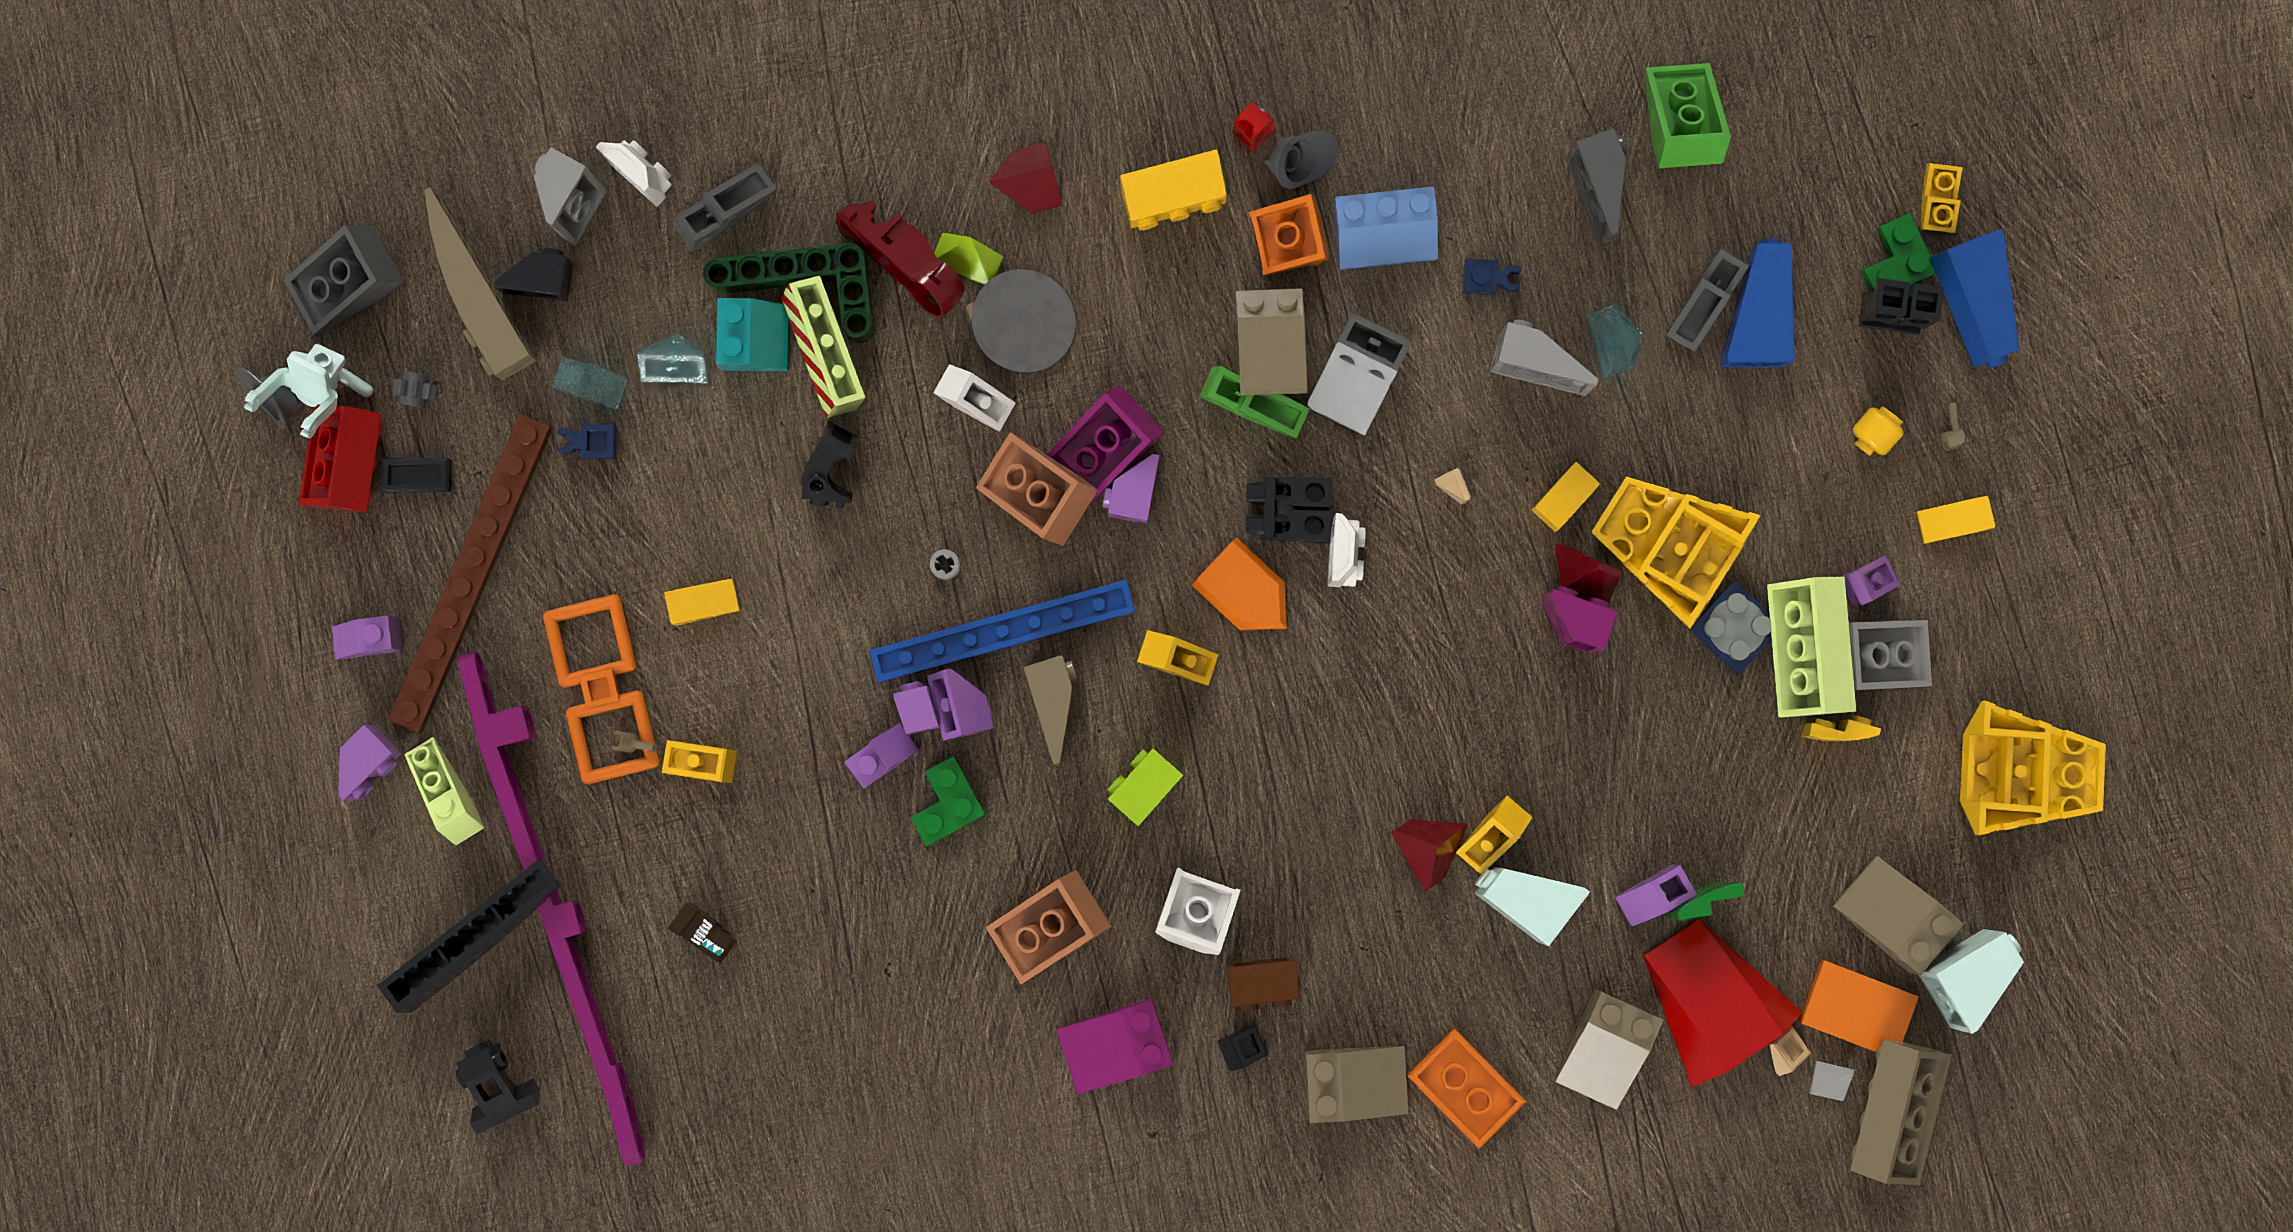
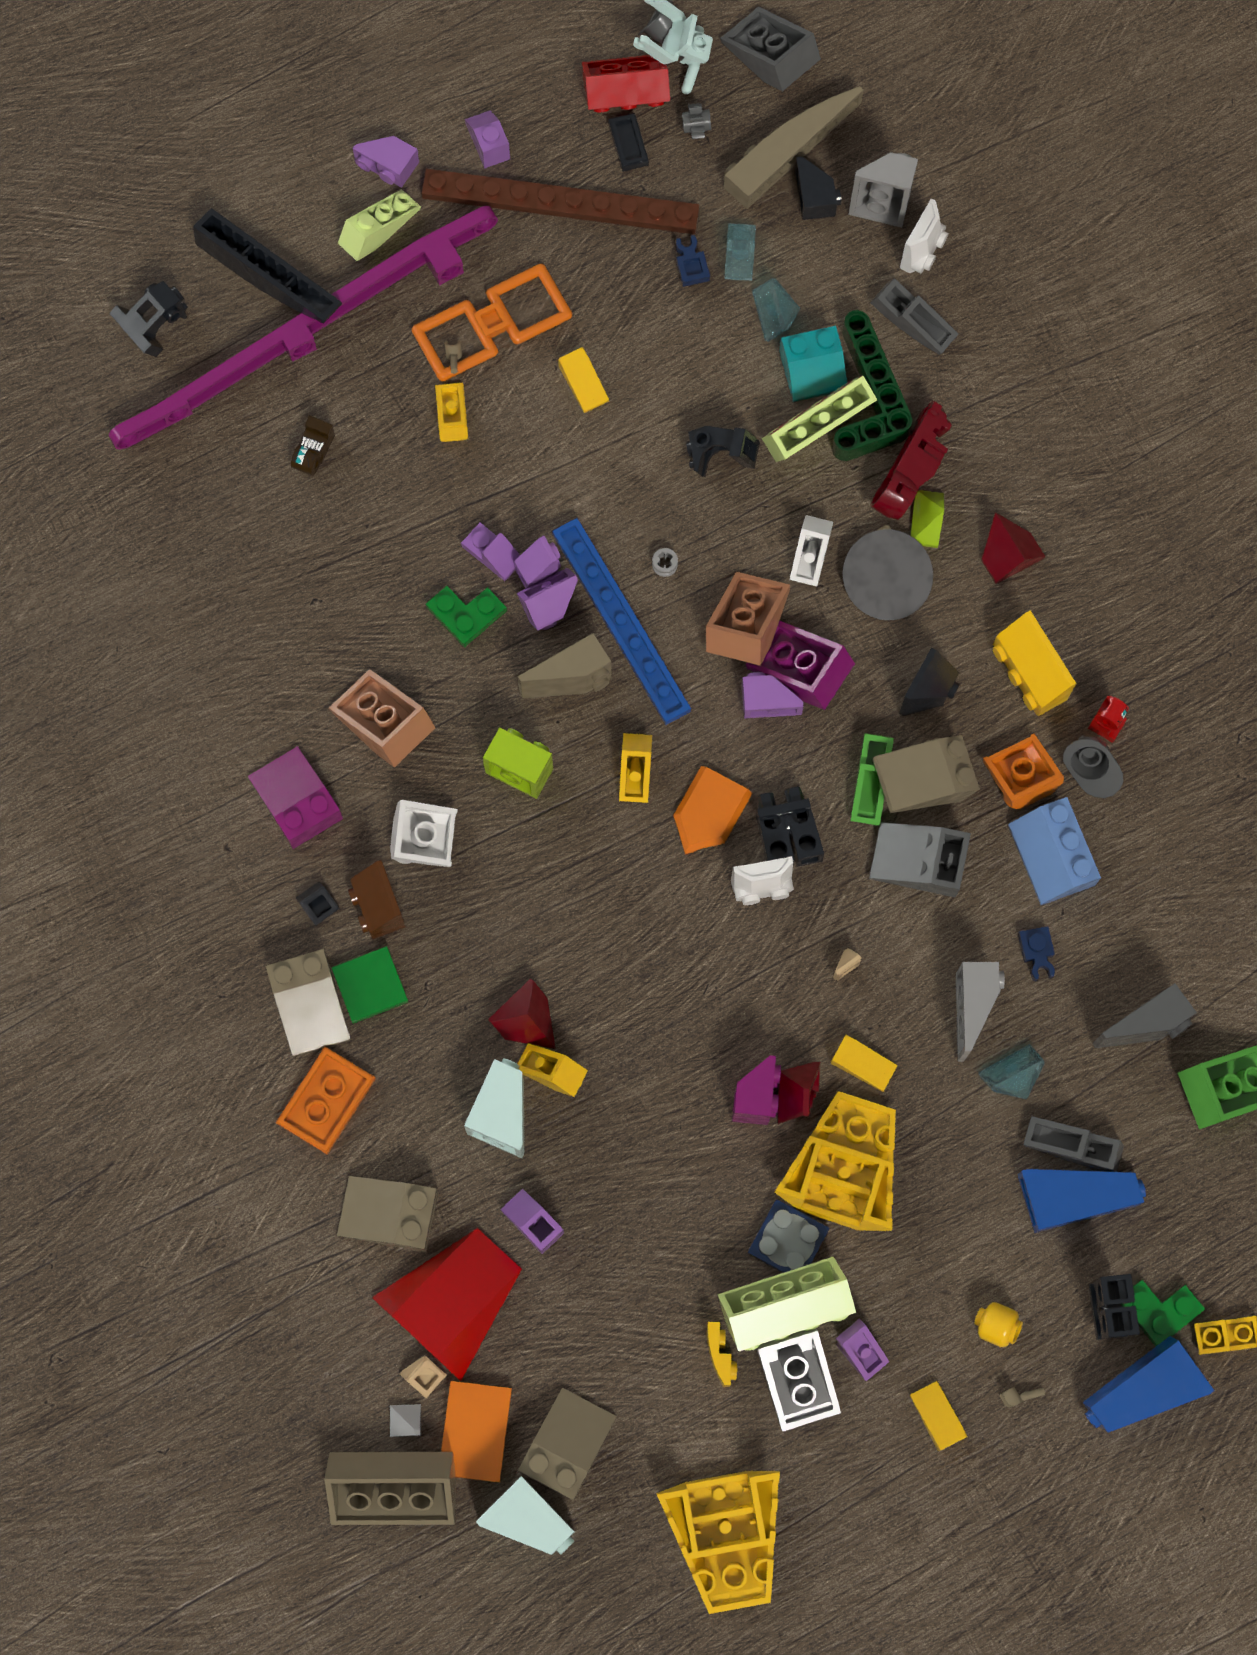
camera: 75 degrees right, 10 degrees down
green slope [1664,881,1744,920] -> none
none -> green tile [332,946,408,1024]
none -> black slope [899,647,960,716]

